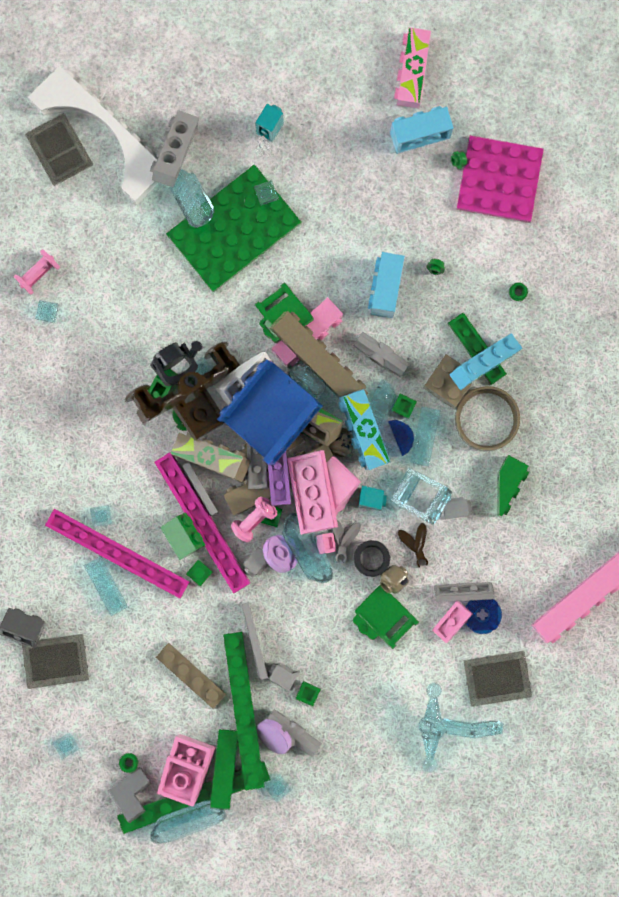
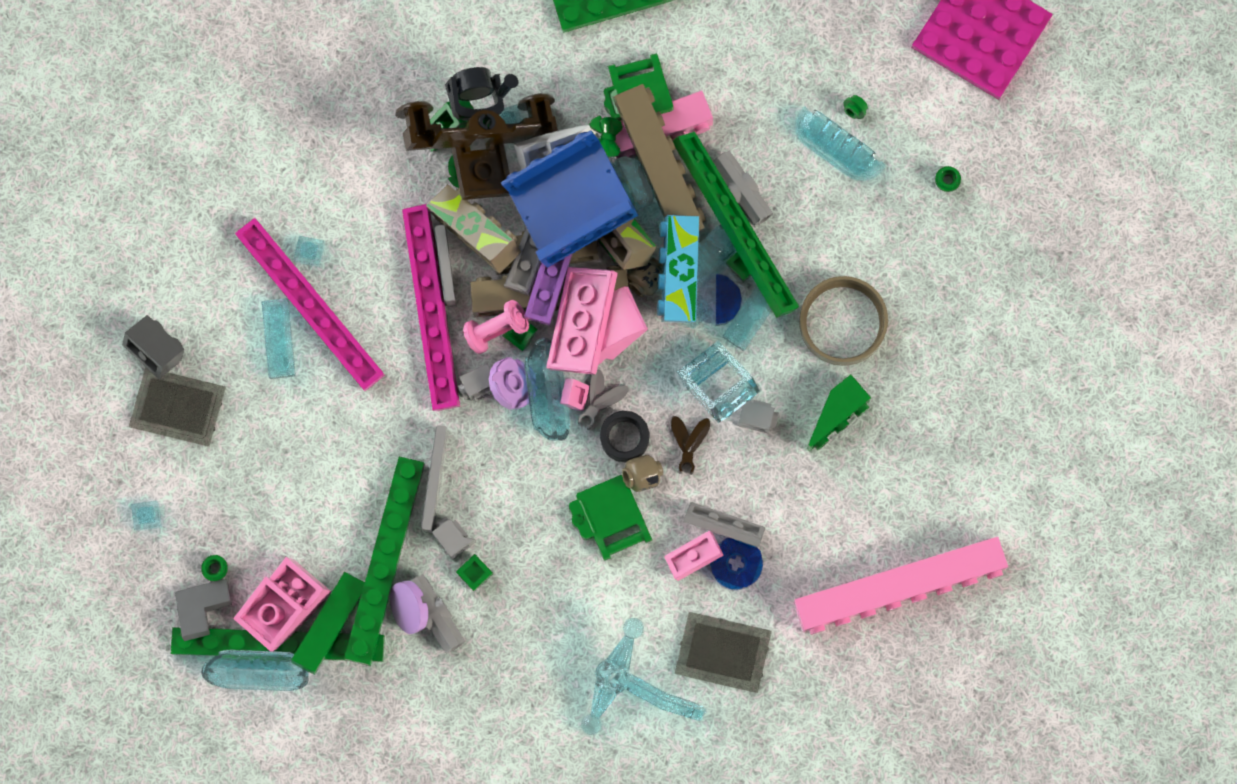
camera: 30 degrees right, 5 degrees down
dark tan plate [156,643,226,709] -> none
brick [160,512,205,560] -> none
green plate [186,559,213,587] -> none
clear light blue plate [265,774,292,802] -> none
teal slope [358,486,387,511] -> none
medium azure brick [368,252,405,319] -> none
dark tan brick [423,354,472,409] -> none
green tile [447,312,507,385] -> none
medium azure brick [449,333,523,390] -> none
none -> green piece [589,115,623,158]
none -> green plate [673,131,799,318]
none -> clear light blue brick [795,106,886,181]

